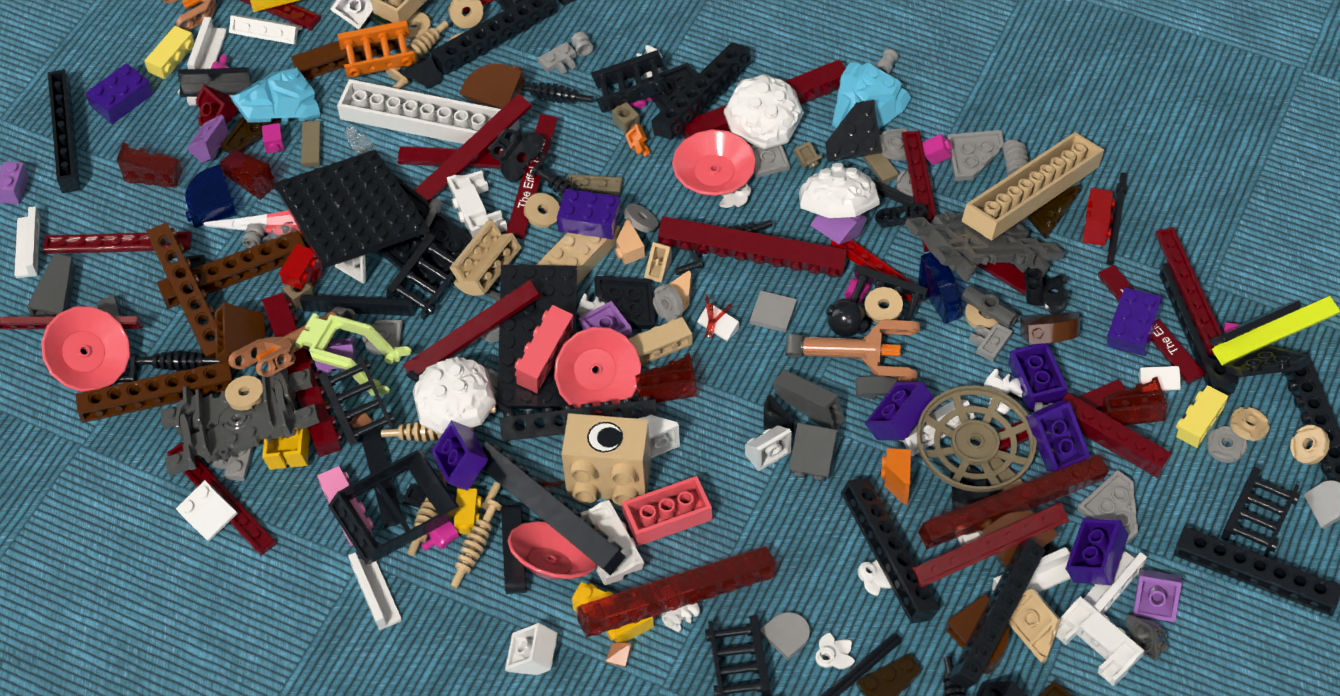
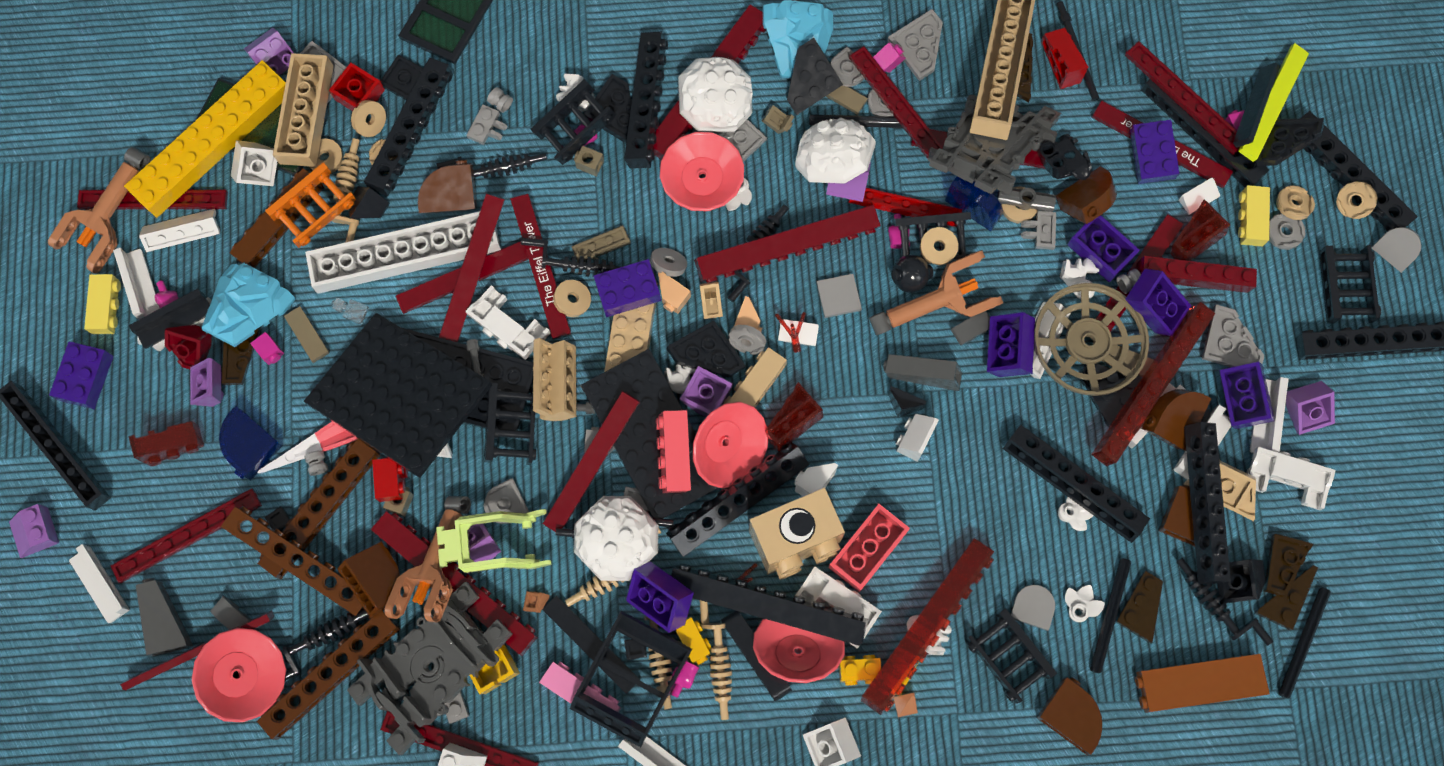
camera: 30 degrees left, 20 degrees up
clear red wedge [219,150,274,200] -> none
tan tile [225,376,263,411] -> none
clear arm [262,221,297,242] -> none
black tile [300,295,415,316] -> none
black fence [318,355,396,447] -> none
black piece [490,129,544,183] -> none
orange plate [625,124,650,157] -> none
dark grey slope [789,423,839,481] -> none
black beam [875,203,928,228] -> none
orange slope [881,448,911,505] -> none
dark red tile [912,502,1069,587] -> none
light grey piece [1002,139,1029,176] -> none
dark grey hat [1125,615,1169,661] -> none

